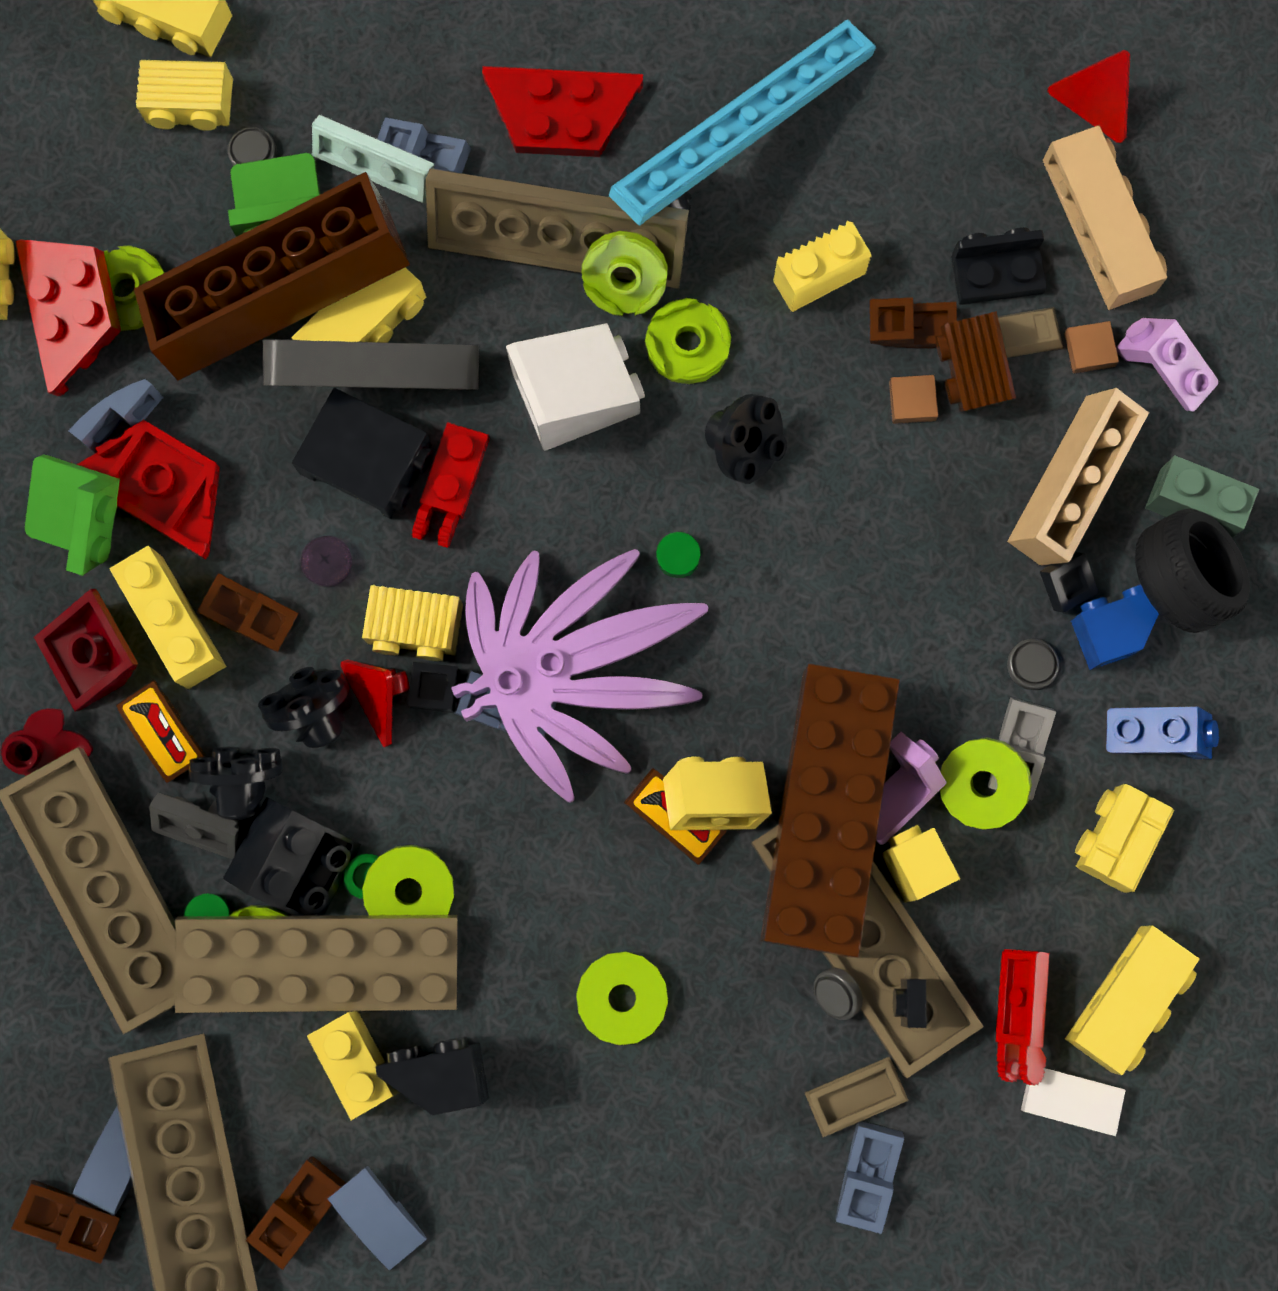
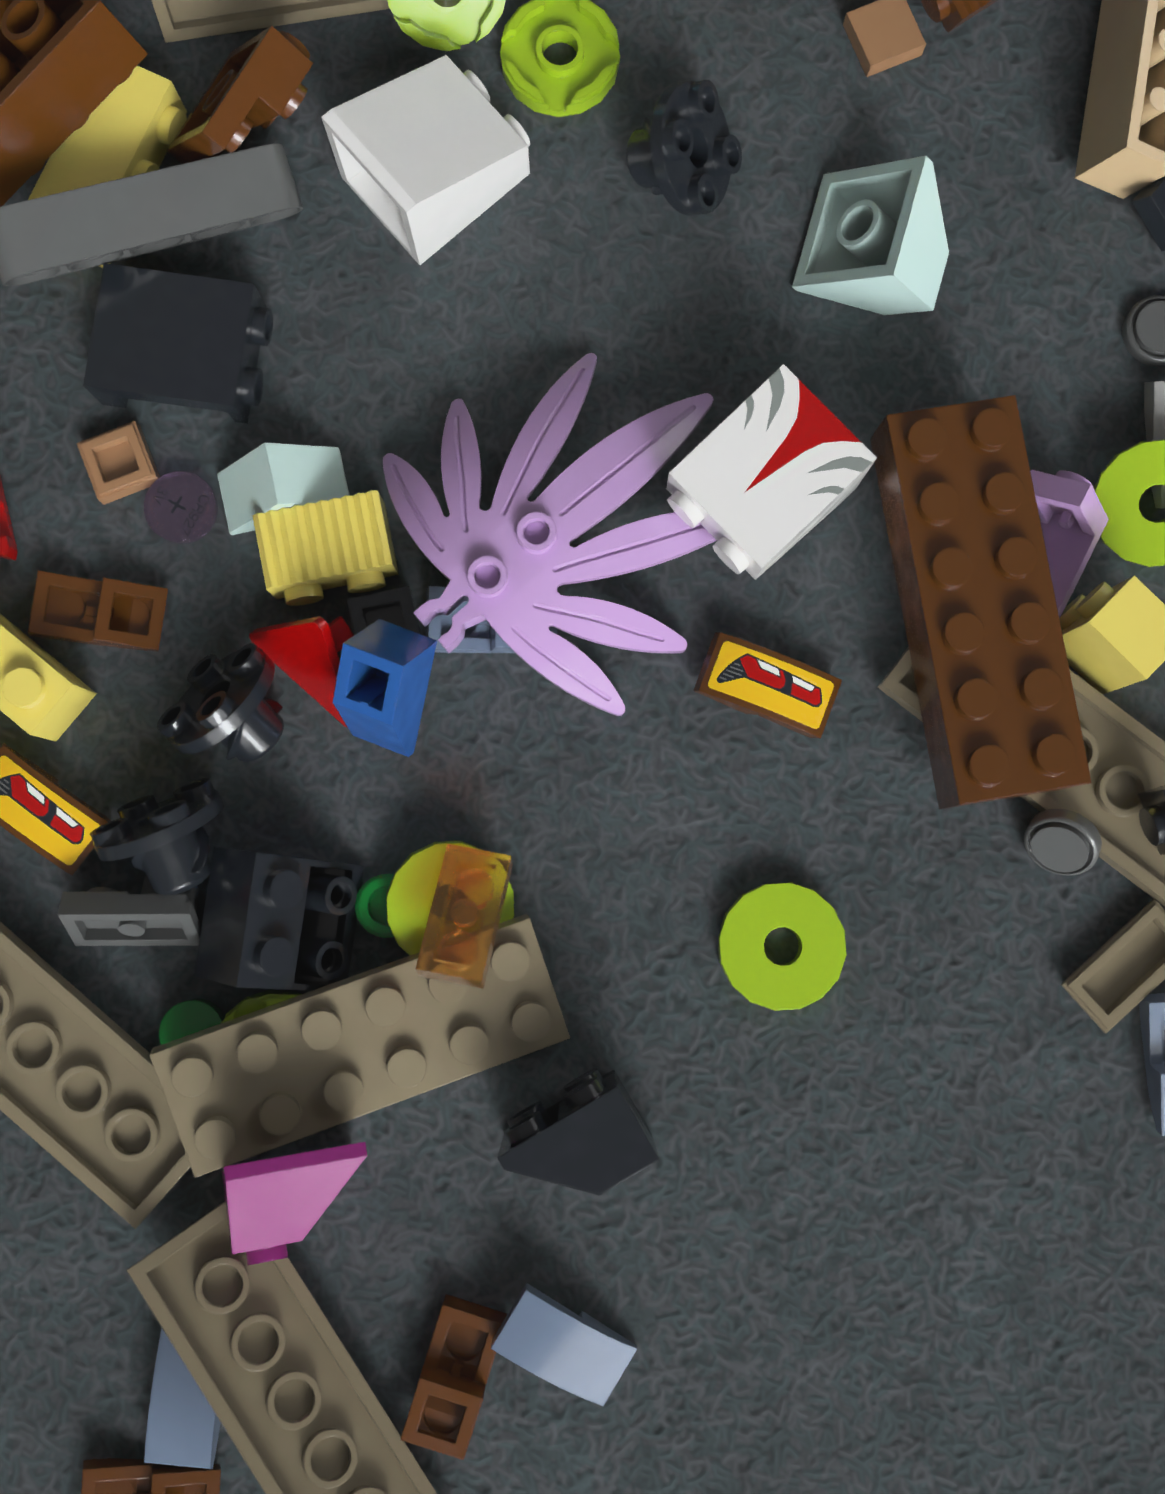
camera: 25 degrees left, 5 degrees up
light yellow brick [307,1011,400,1120] -> none
red hinge [412,422,490,548] -> none
green tile [656,532,700,578] -> none
light yellow brick [663,757,772,830] -> none
none -> medium nougat tile [77,421,162,505]
none -> reddish brown plate [166,26,313,164]
none -> light aqua slope [217,442,349,535]
none -> slope [222,1142,367,1265]
none -> blue slope [333,619,437,757]
none -> clear orange plate [415,844,513,989]
none -> white slope [666,364,877,580]
none -> light aqua slope [792,156,949,315]

